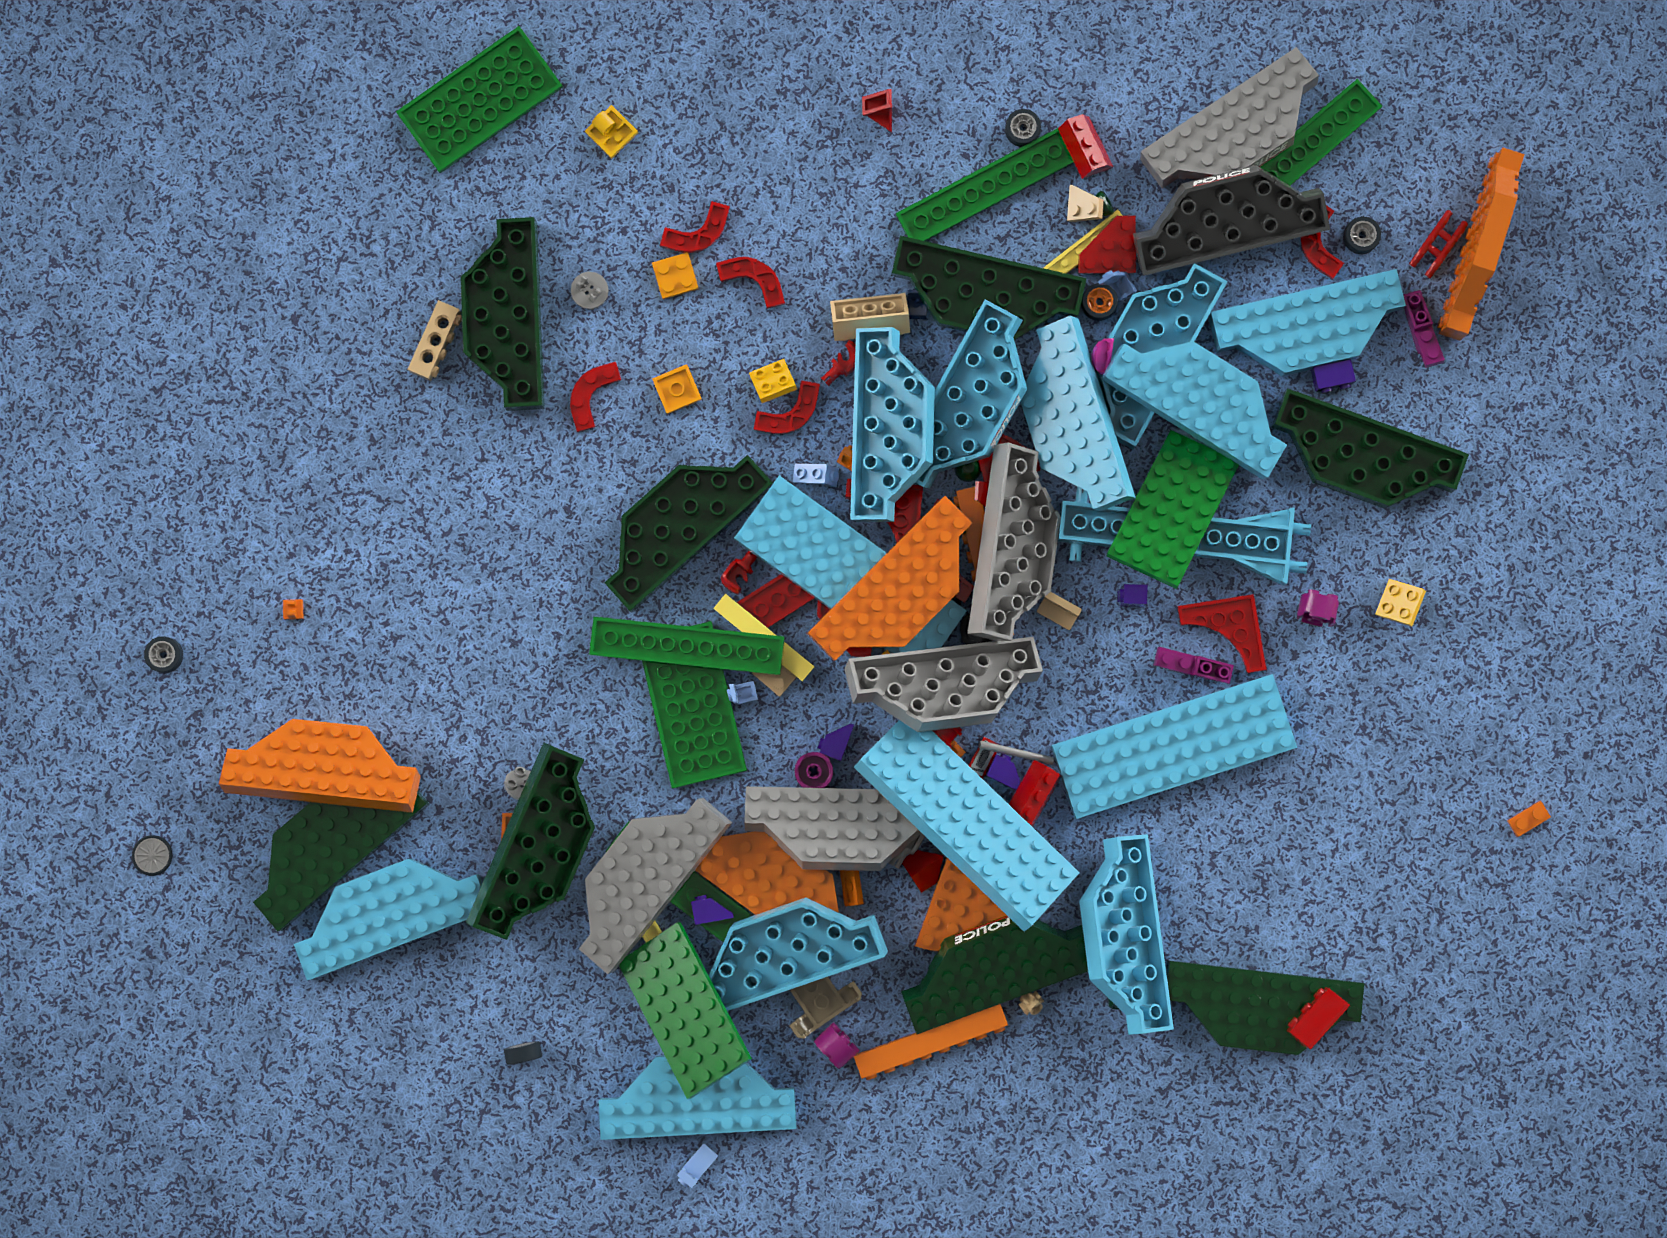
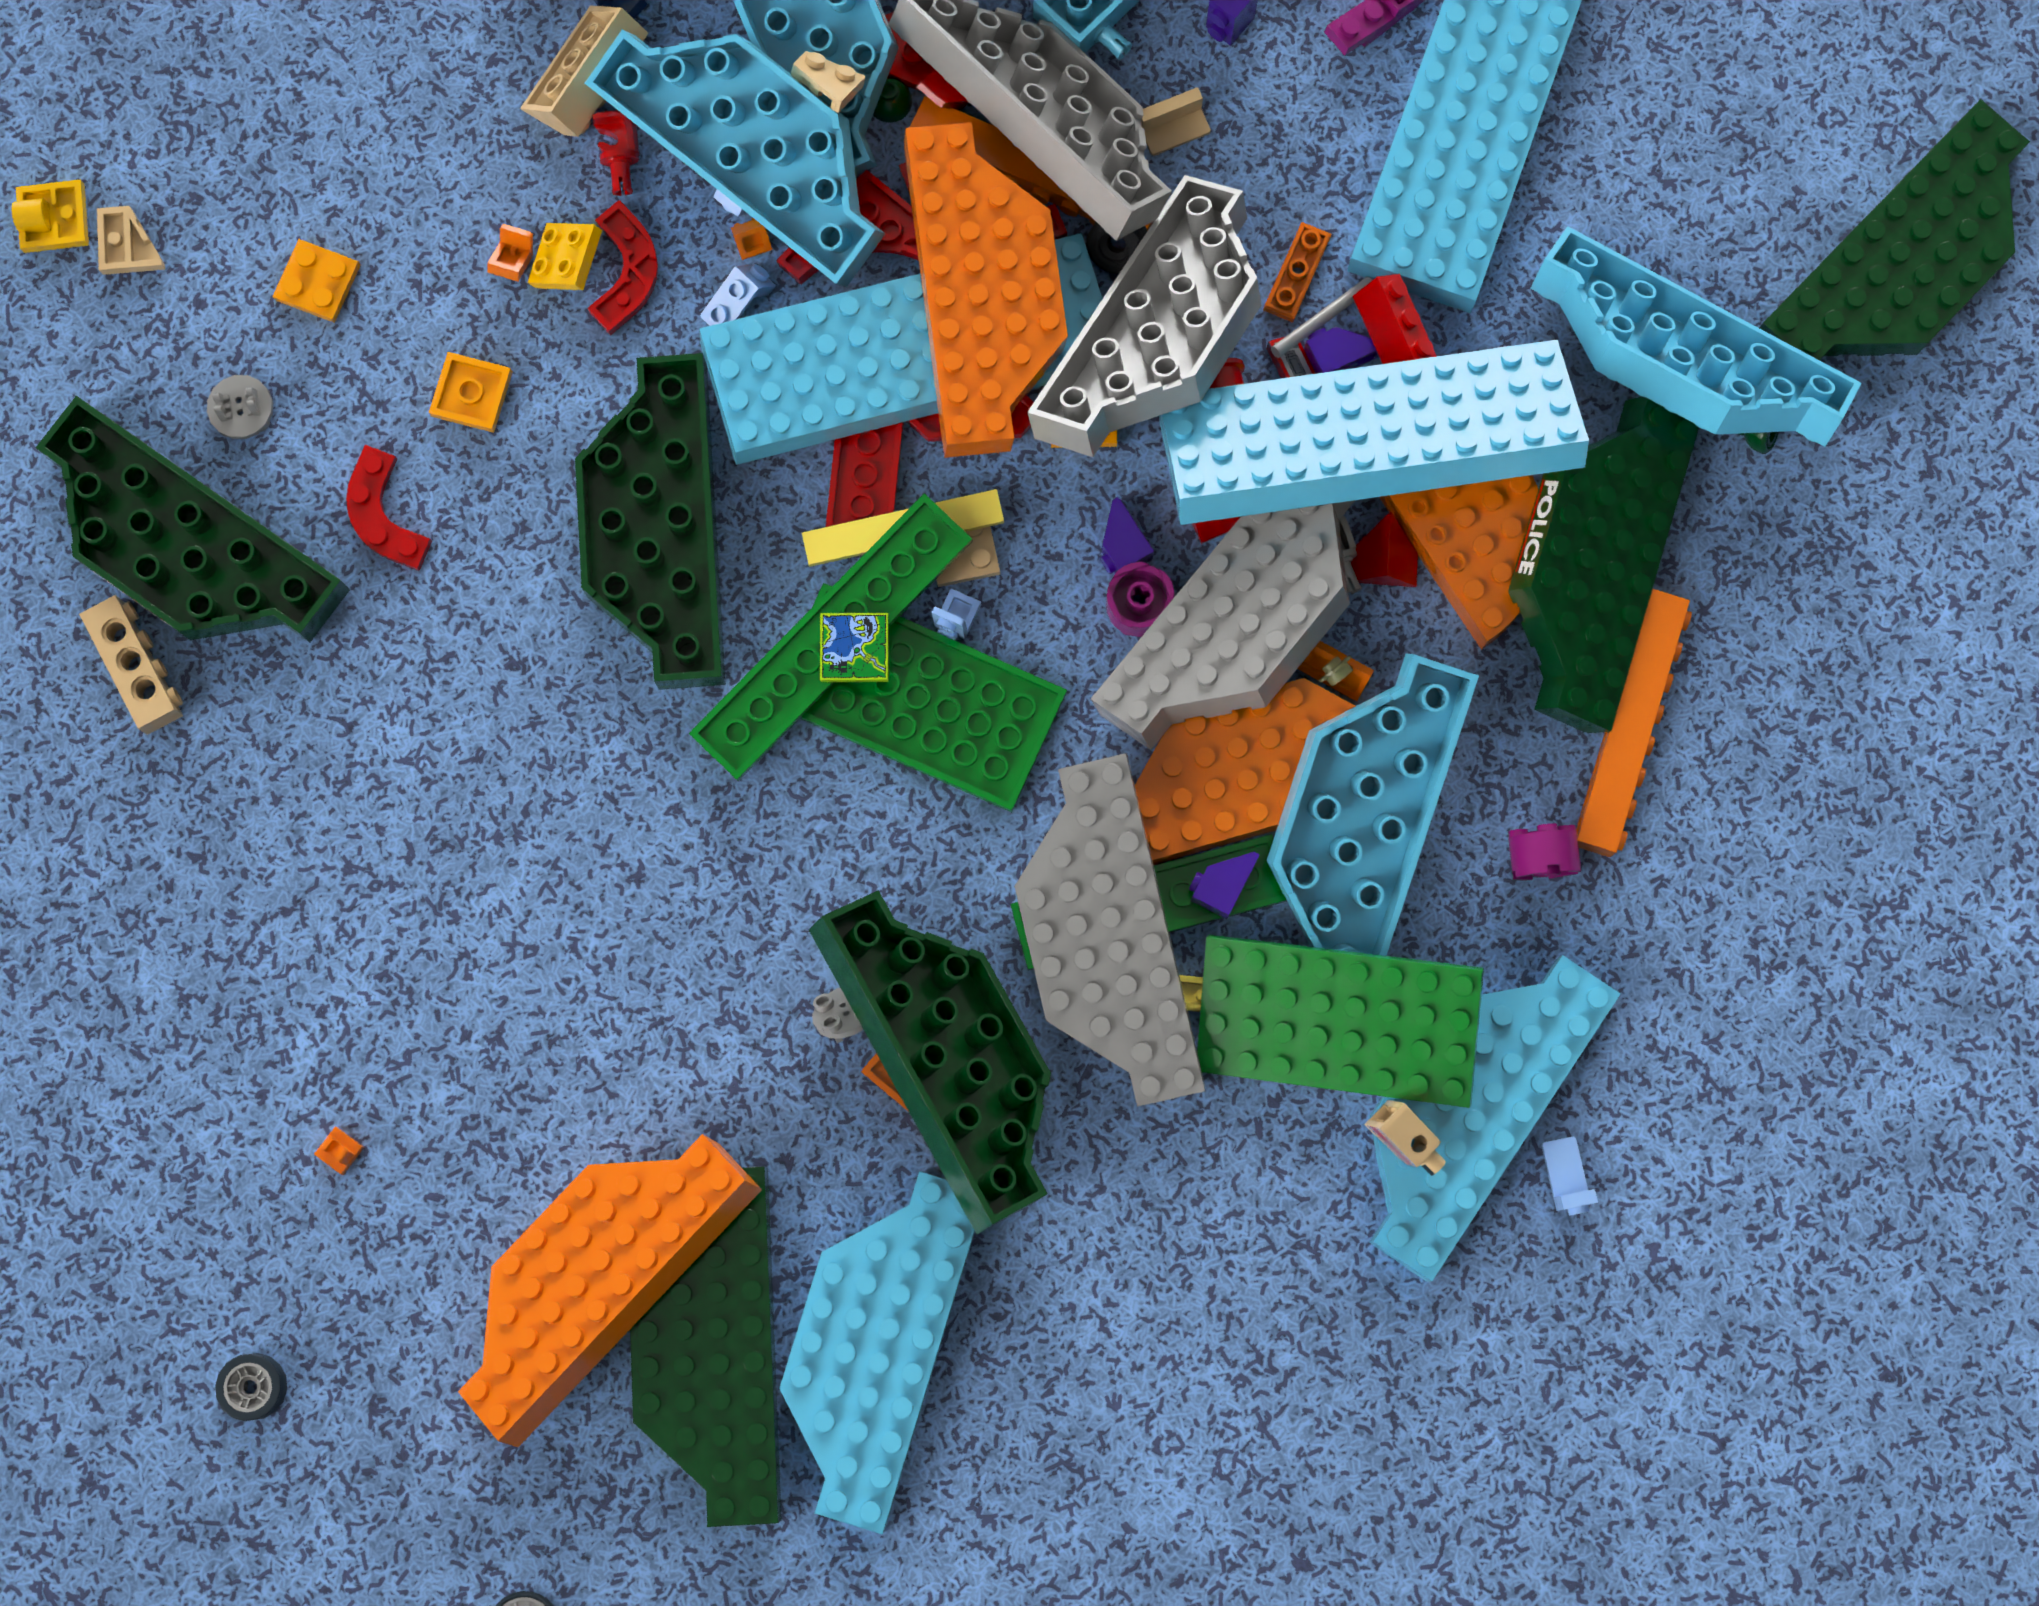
camera: 55 degrees left, 5 degrees down
black wheel [503,1041,542,1065] -> none
red plate [660,201,730,253] -> none
red plate [716,257,785,309] -> none
red piece [721,550,757,595] -> none
dark tan piece [789,977,862,1039] -> none
tan gear [1019,991,1044,1015] -> none
red slope [1286,987,1350,1050] -> none
none -> tan wing [97,206,165,275]
none -> orange bracket [487,224,533,282]
none -> tan wing [791,51,866,113]
none -> tile [820,613,889,682]
none -> orange tile [1263,222,1332,323]
none -> olive plate [1319,655,1353,687]
none -> tan torso [1364,1100,1446,1176]

